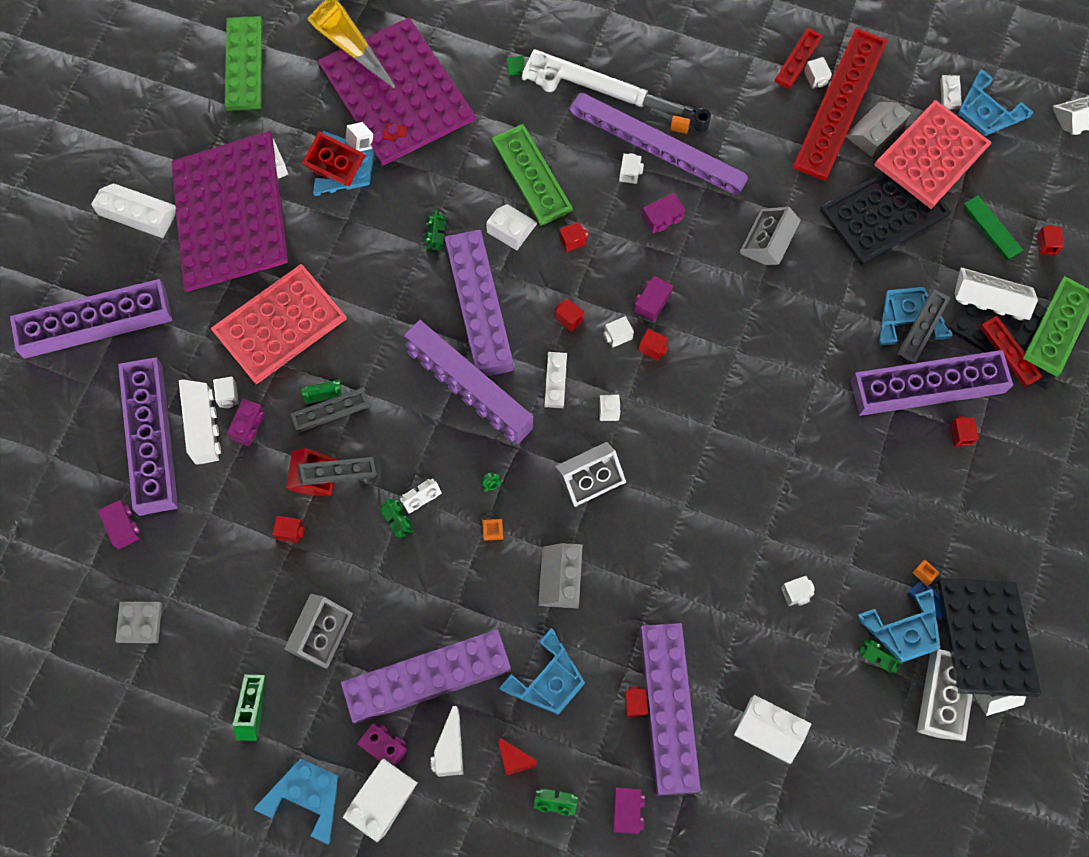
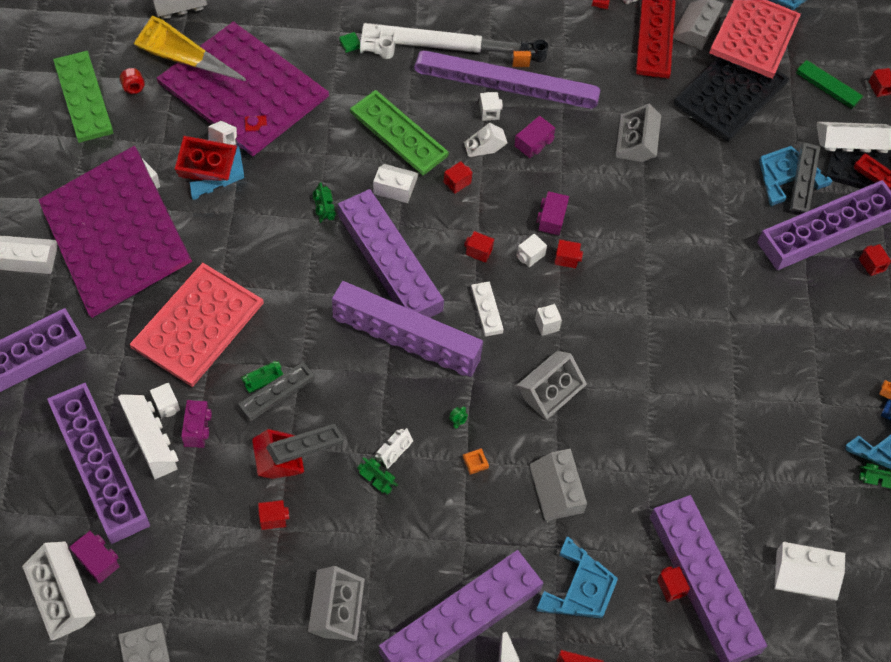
camera: 20 degrees left, 10 degrees down
white brick [781,576,815,606] -> none
none -> white slope [22,542,95,640]
none -> red head [120,68,145,94]
none -> white slope [464,123,507,157]

